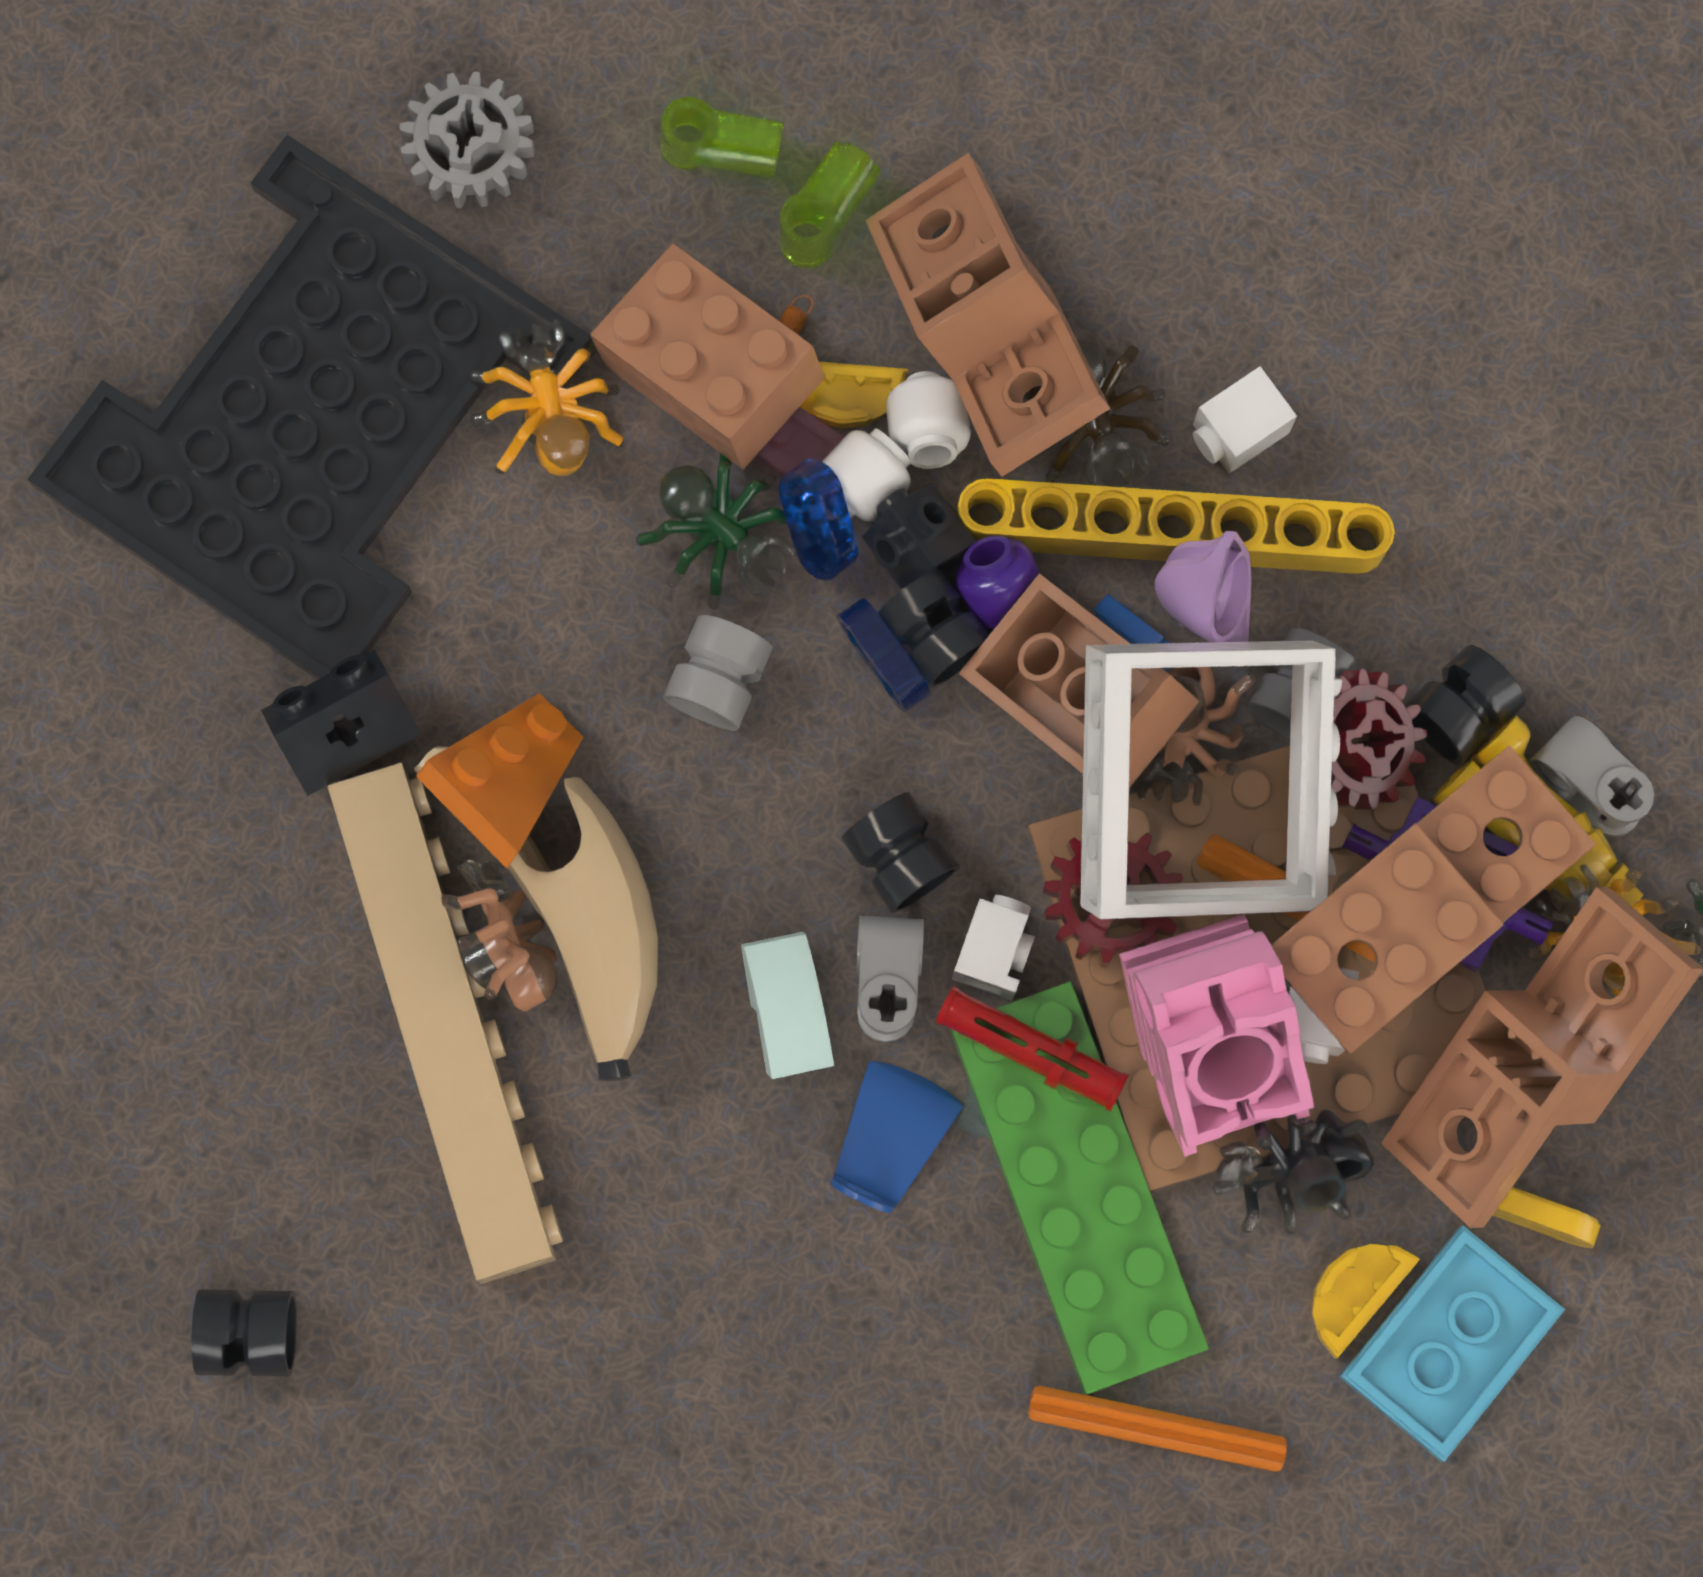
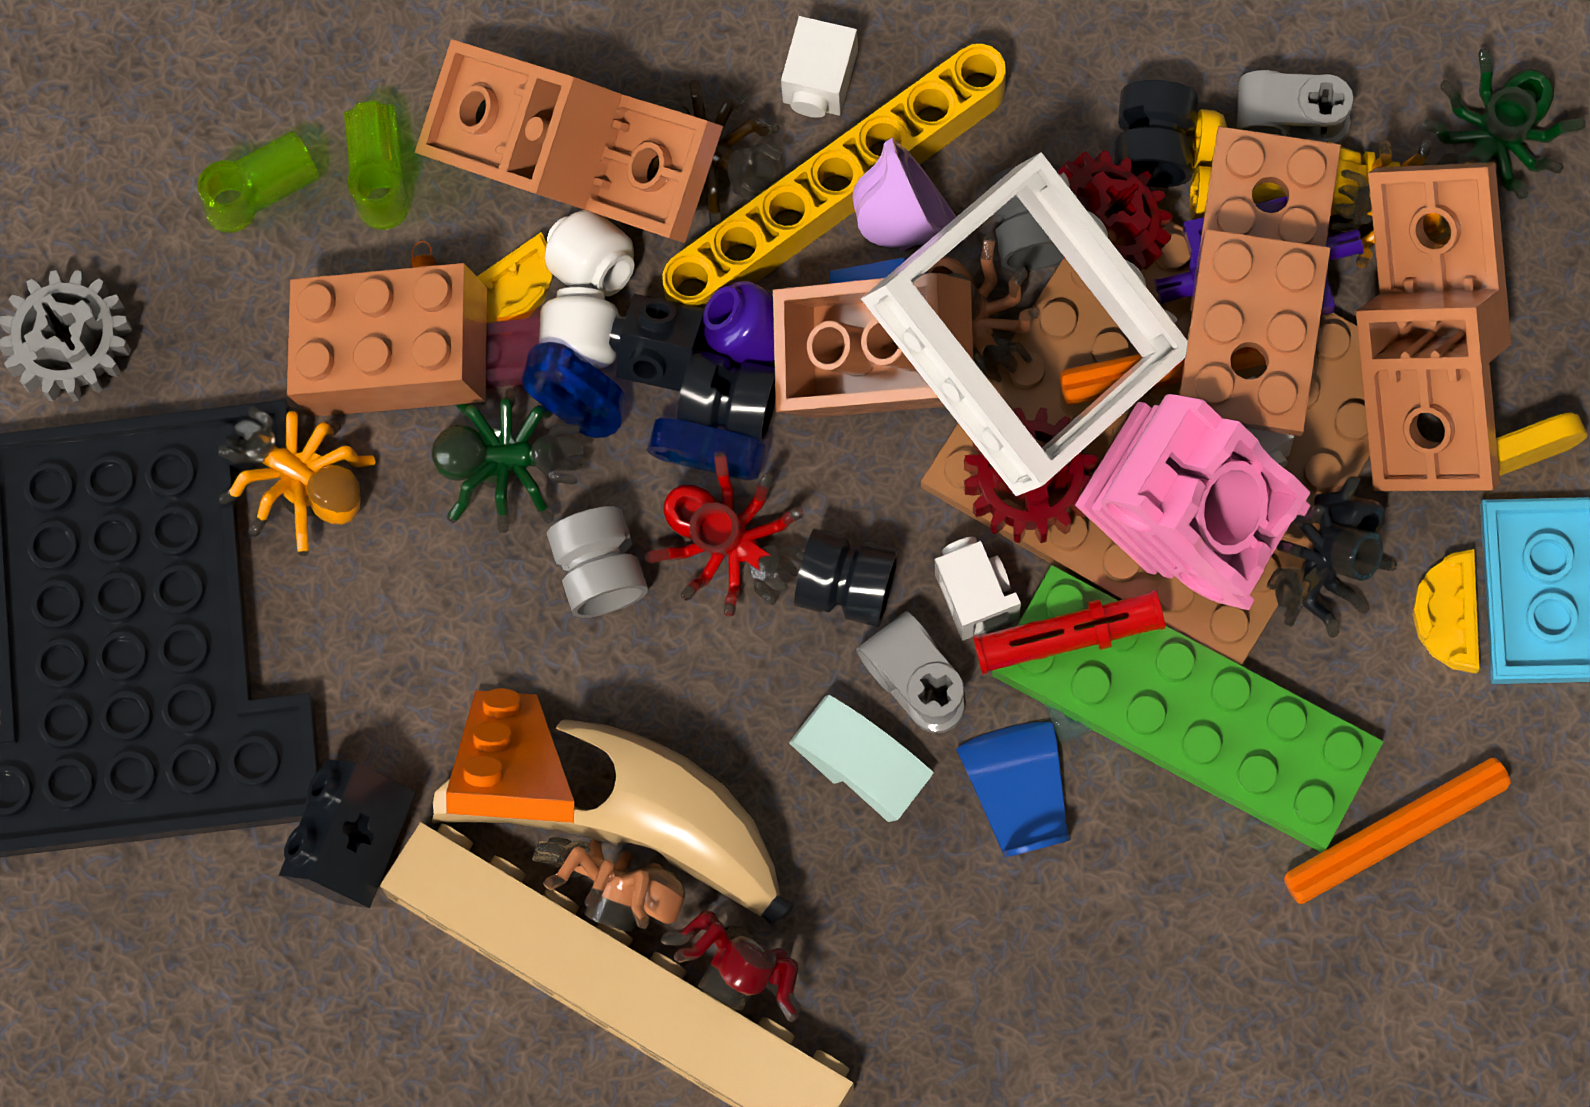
camera: 30 degrees left, 5 degrees down
none -> animal [644,452,804,617]
none -> animal [661,910,801,1023]

